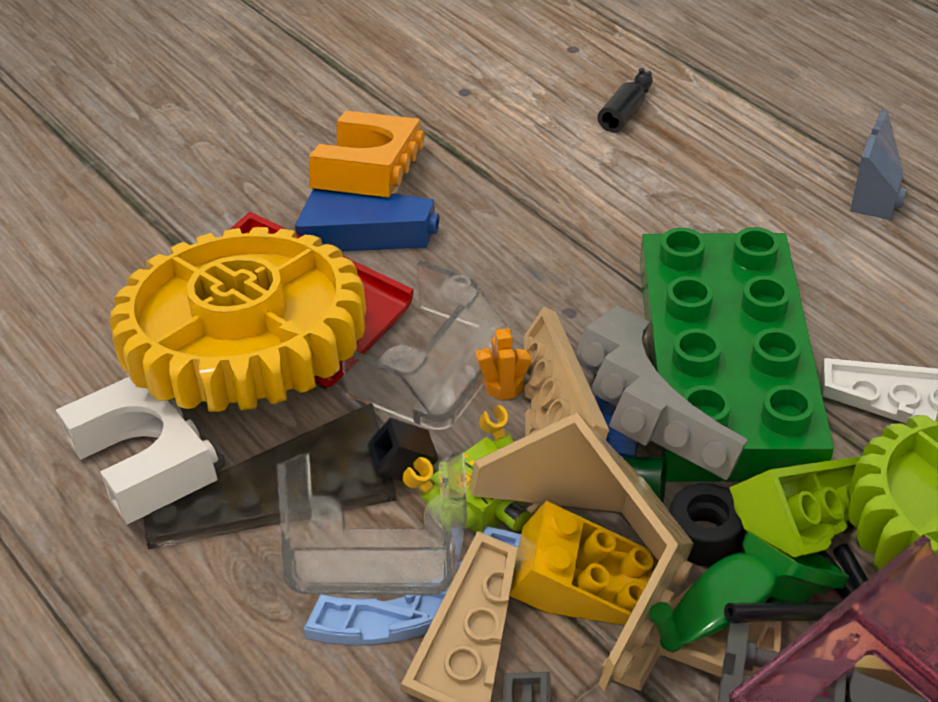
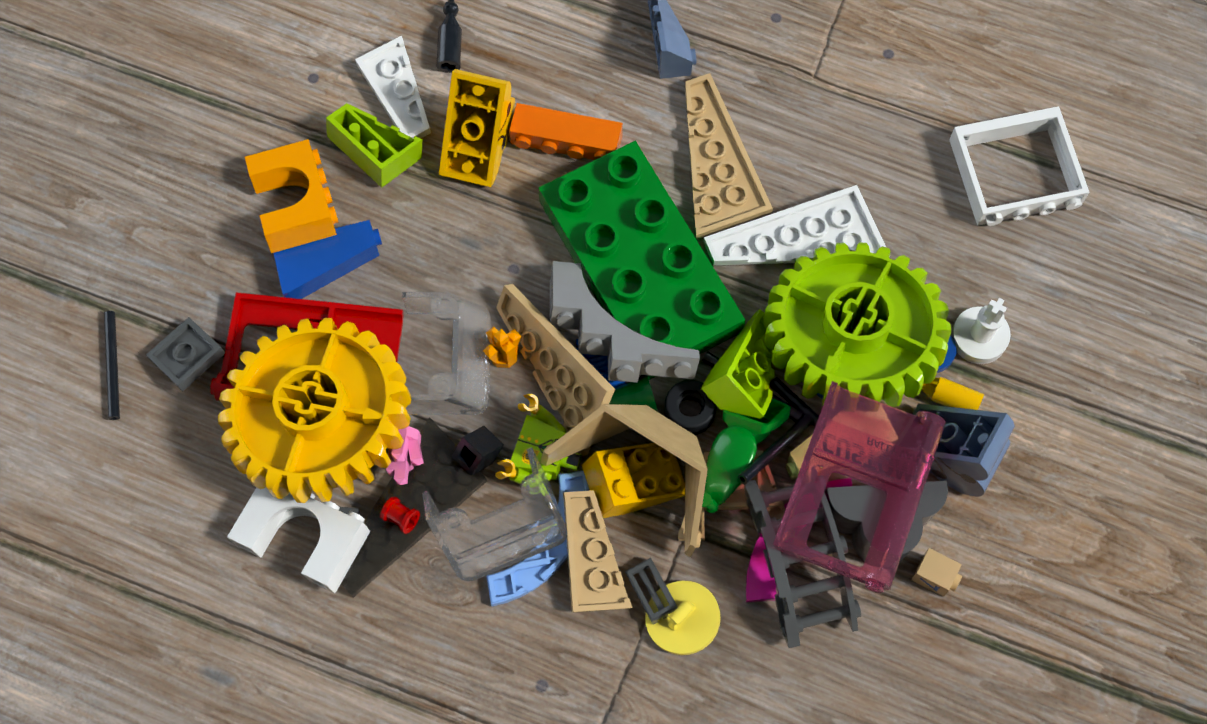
camera: 30 degrees left, 25 degrees up
none -> black piece [104,311,120,420]
none -> dark grey plate [146,317,225,392]
none -> lime wedge [326,103,423,188]
none -> white wing [355,36,431,138]
none -> red bush [380,497,420,534]
none -> bright pink rock [386,426,424,485]
none -> yellow brick [439,69,515,187]
none -> orange brick [509,103,623,160]
none -> tan wing [685,73,773,240]

